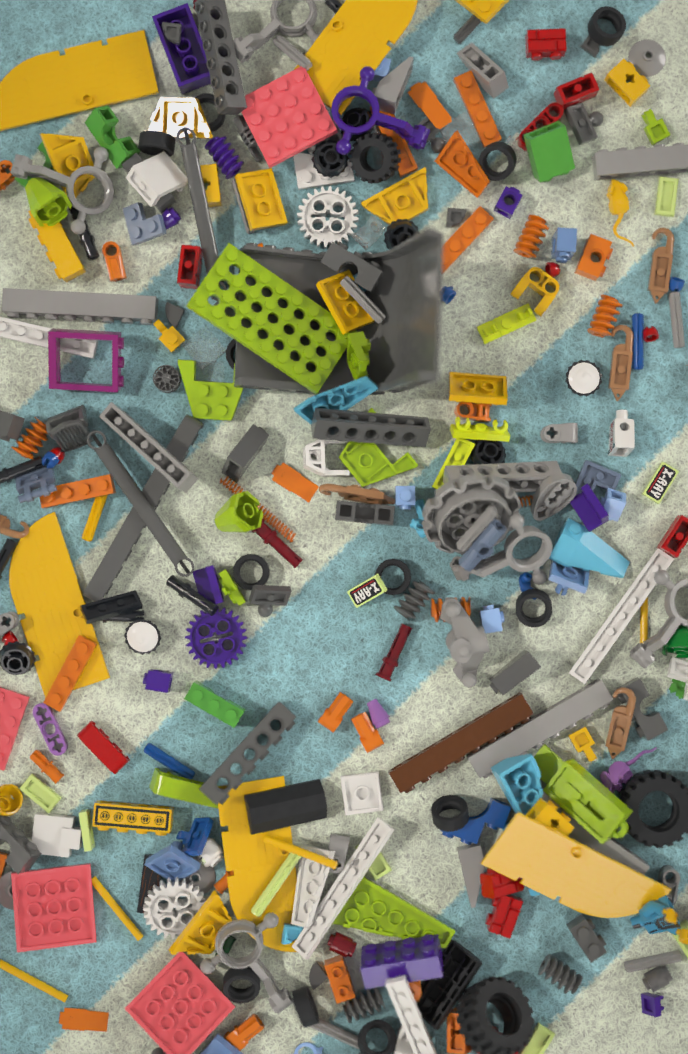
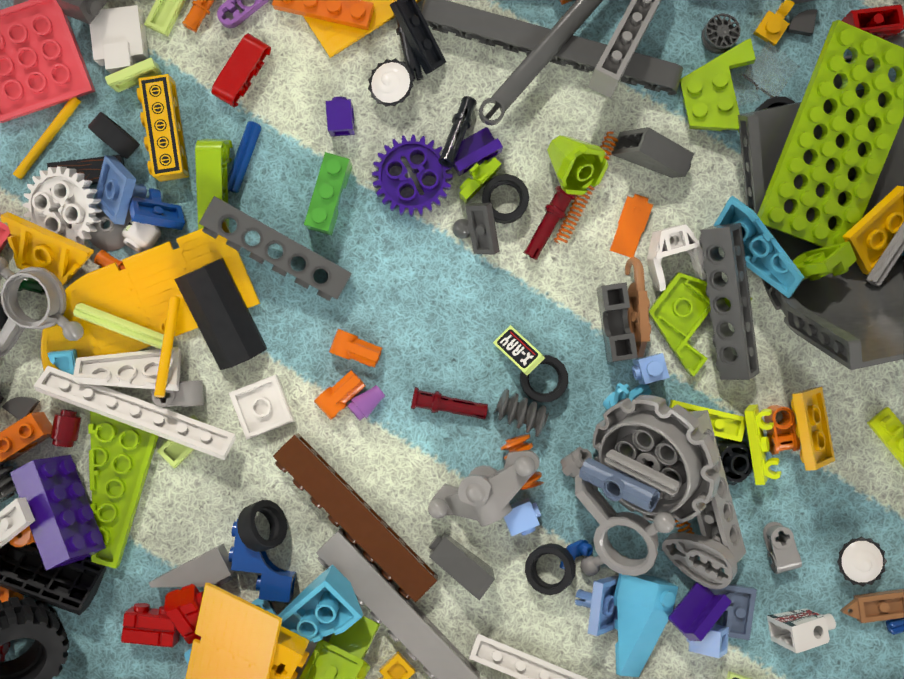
camera: 75 degrees right, 0 degrees up
none -> black tyre [88,112,140,159]

